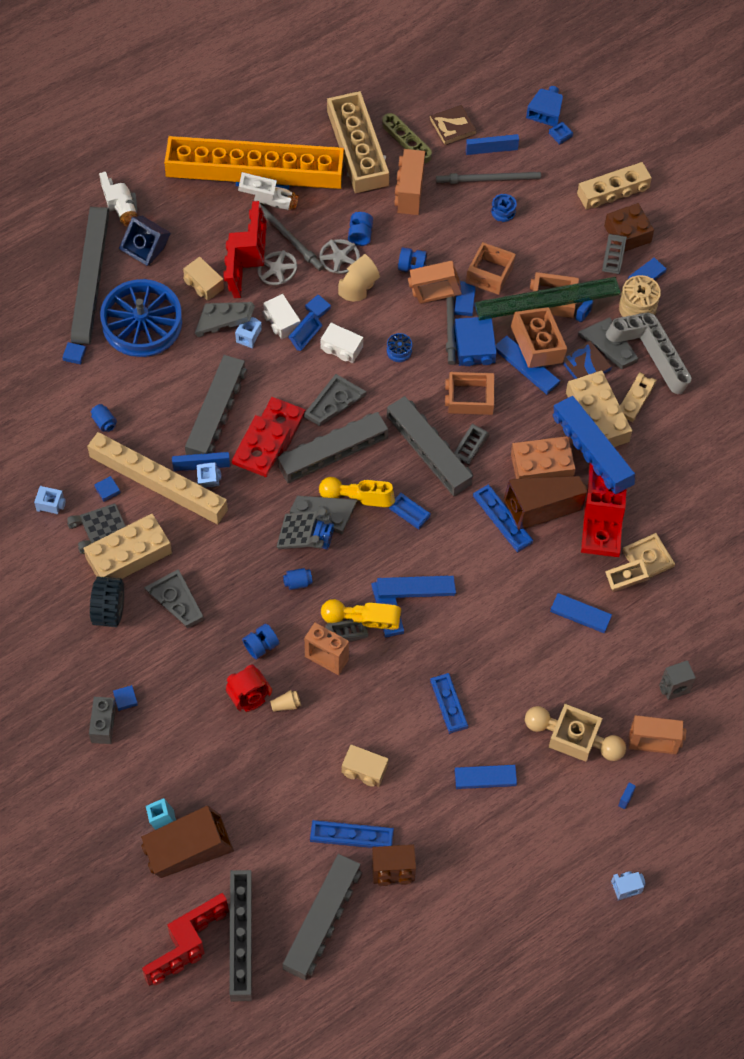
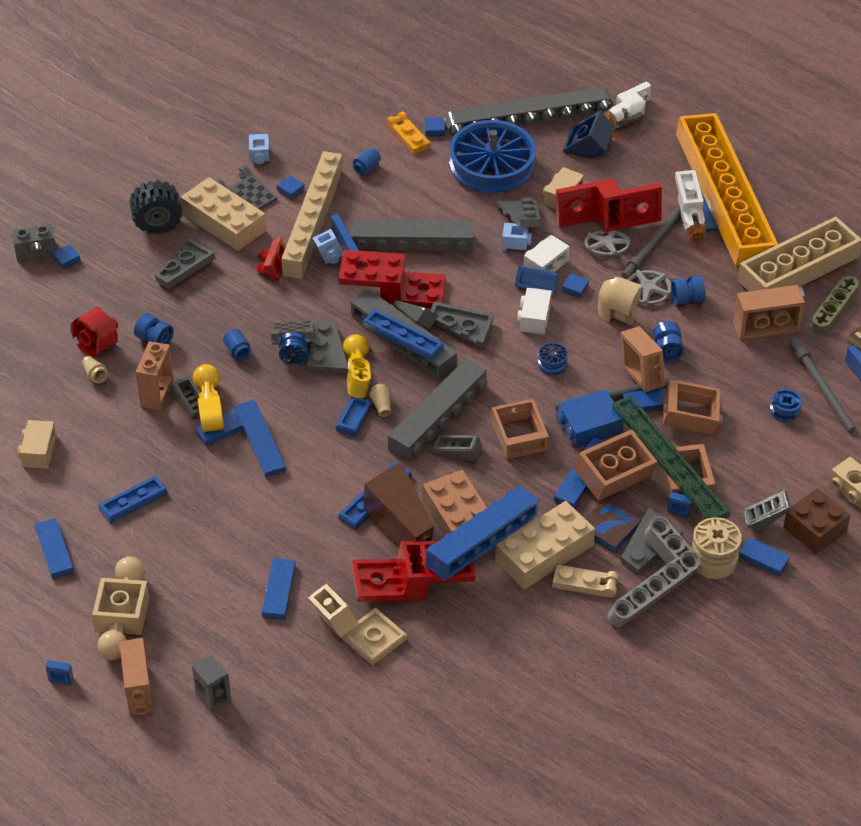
camera: 75 degrees right, 15 degrees down
none -> red tile [256,237,286,281]
none -> blue tile [363,309,444,361]
none -> tan cone [369,384,391,417]
none -> light orange plate [386,111,430,155]
none -> dark grey slope [394,301,438,329]

